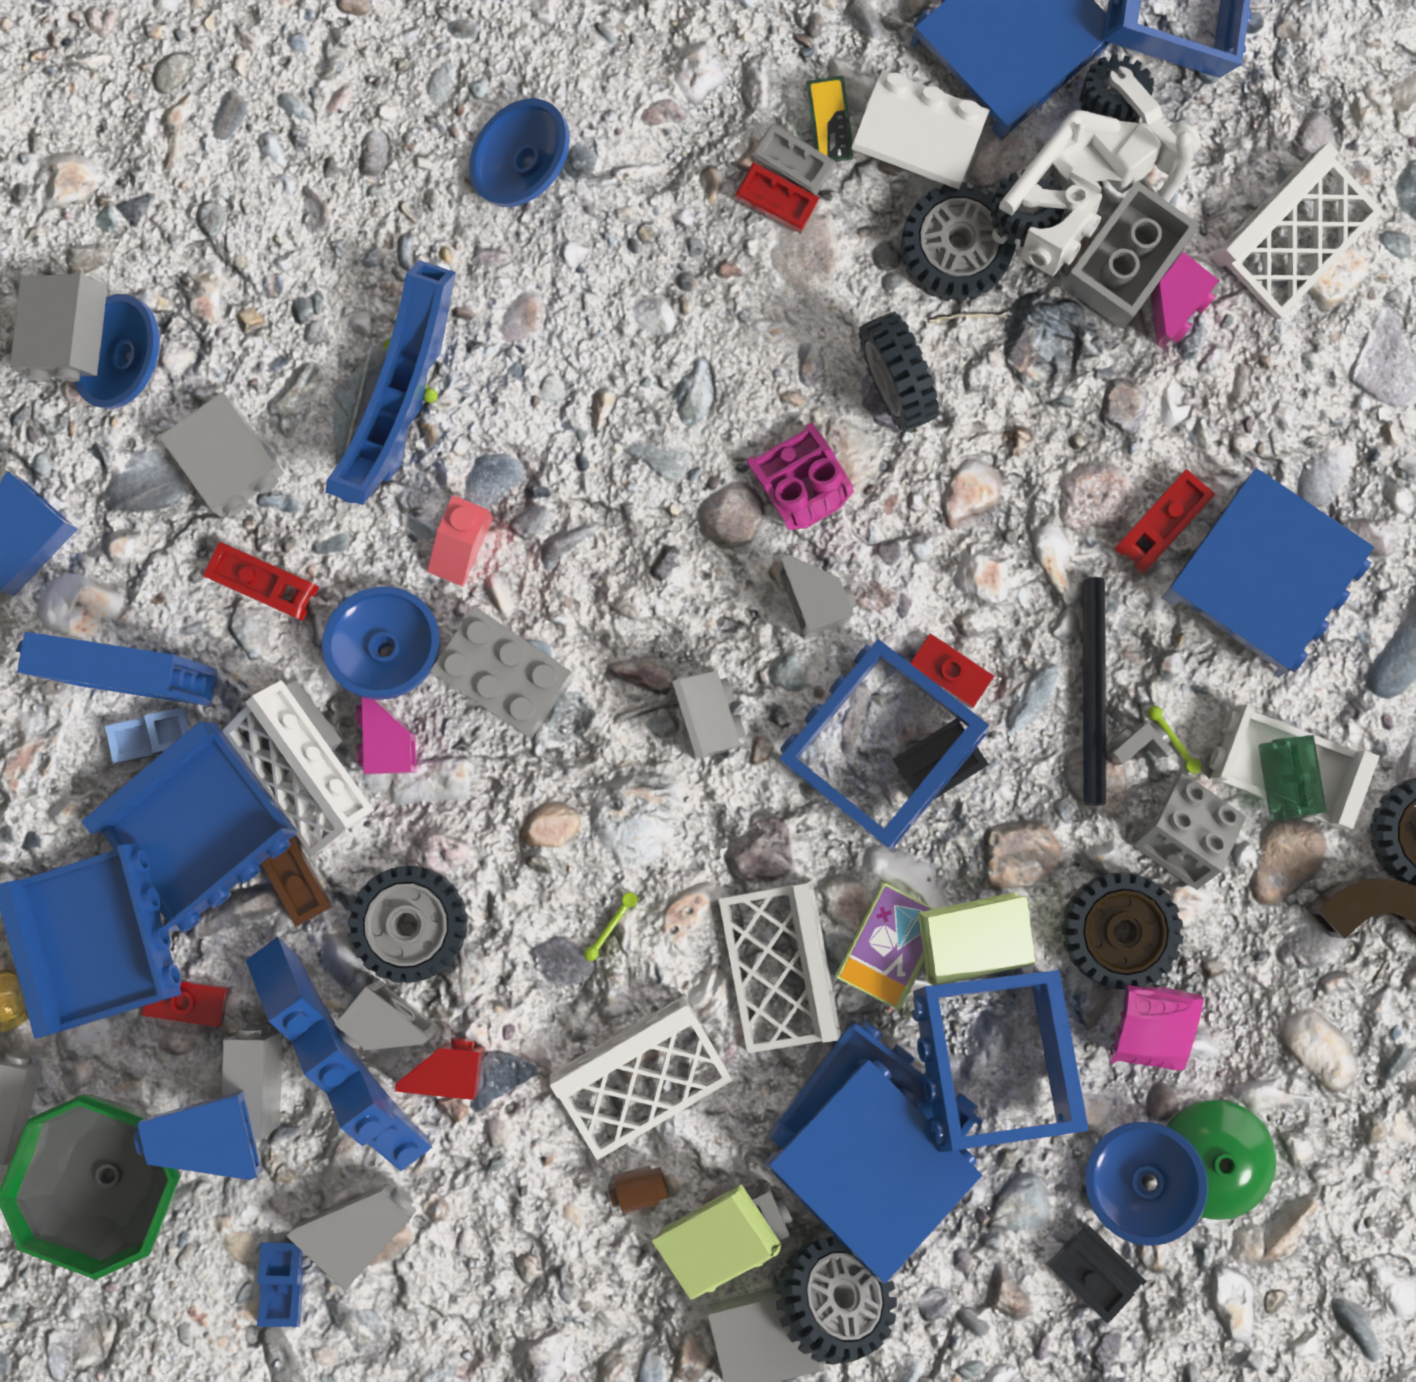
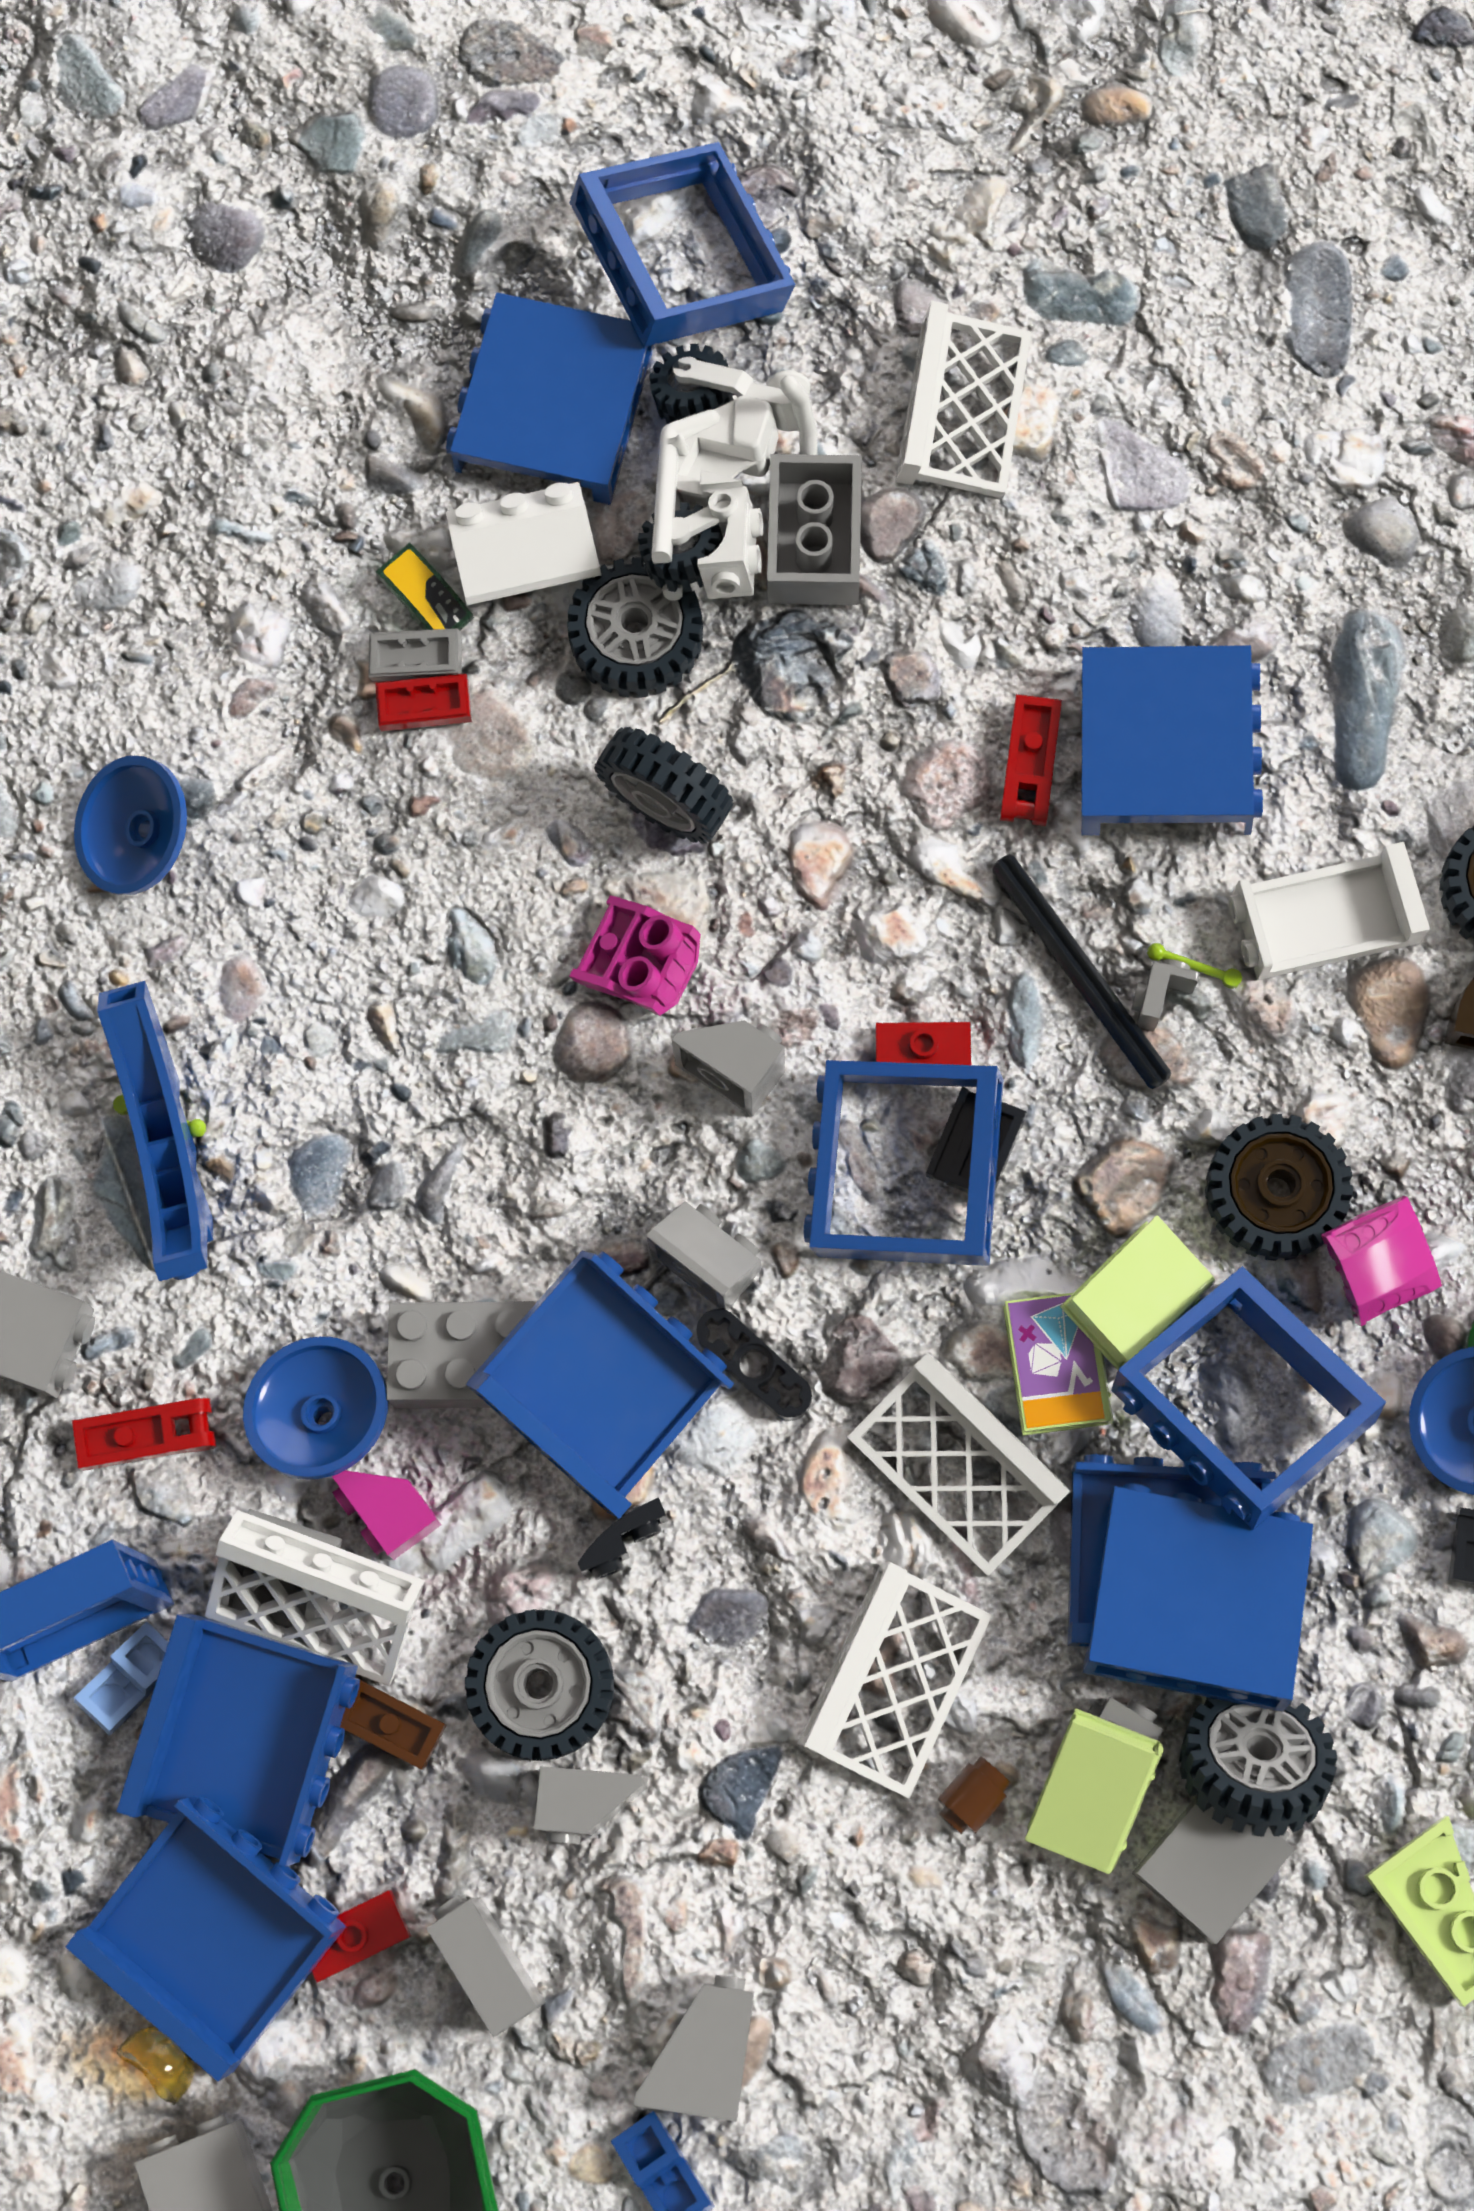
camera: 25 degrees left, 10 degrees down
blue slope [134,1091,262,1180] -> none
blue arch [246,937,433,1171] -> none
red slope [394,1038,484,1100] -> none
coral slope [427,495,494,587] -> none
lime hinge [583,892,637,962] -> none
light grey bracket [1133,773,1246,890] -> none
dark pink slope [1150,252,1220,349] -> none
clear green hinge [1258,735,1327,821] -> none
none -> blue panel [465,1250,734,1519]
none -> black slope [578,1497,668,1580]
none -> black beam [696,1309,812,1421]

